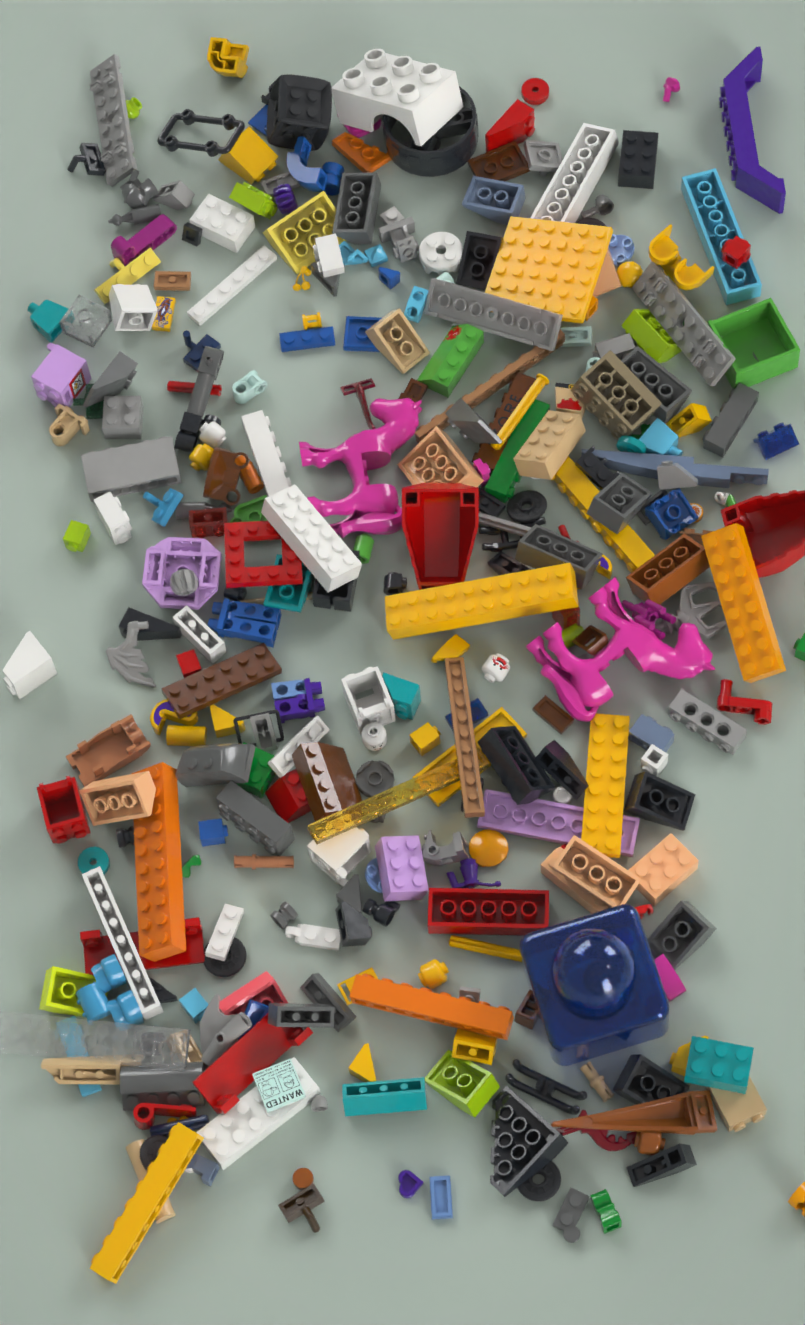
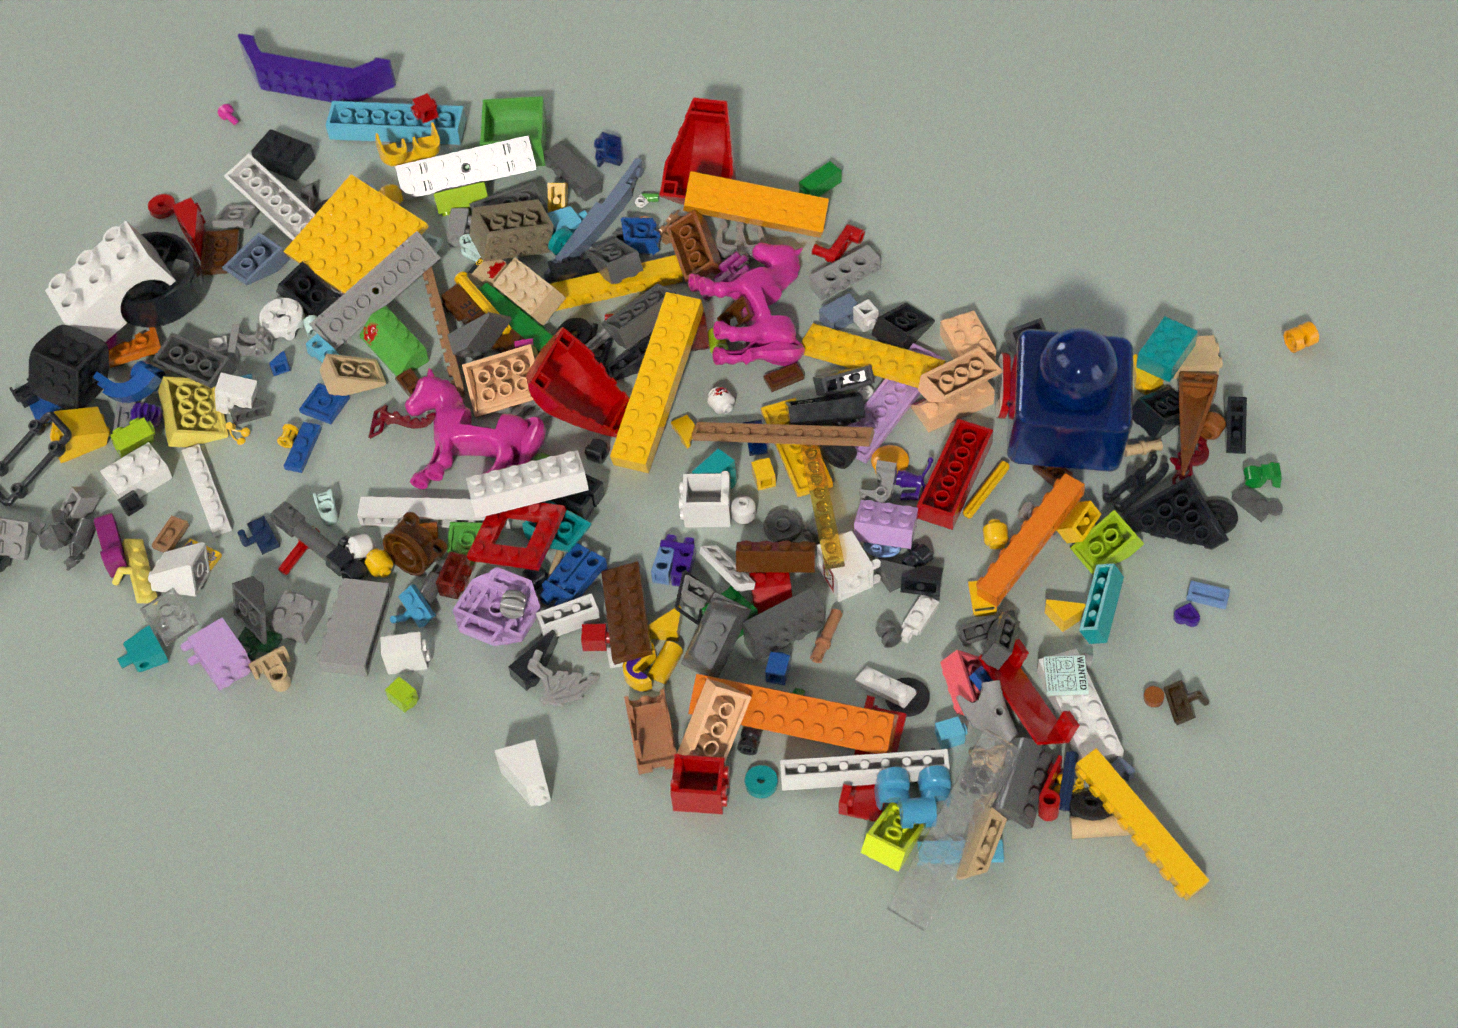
camera: 70 degrees left, 10 degrees down
medium azure tile [364,244,388,267] -> none
light grey slope [657,460,698,490] -> none

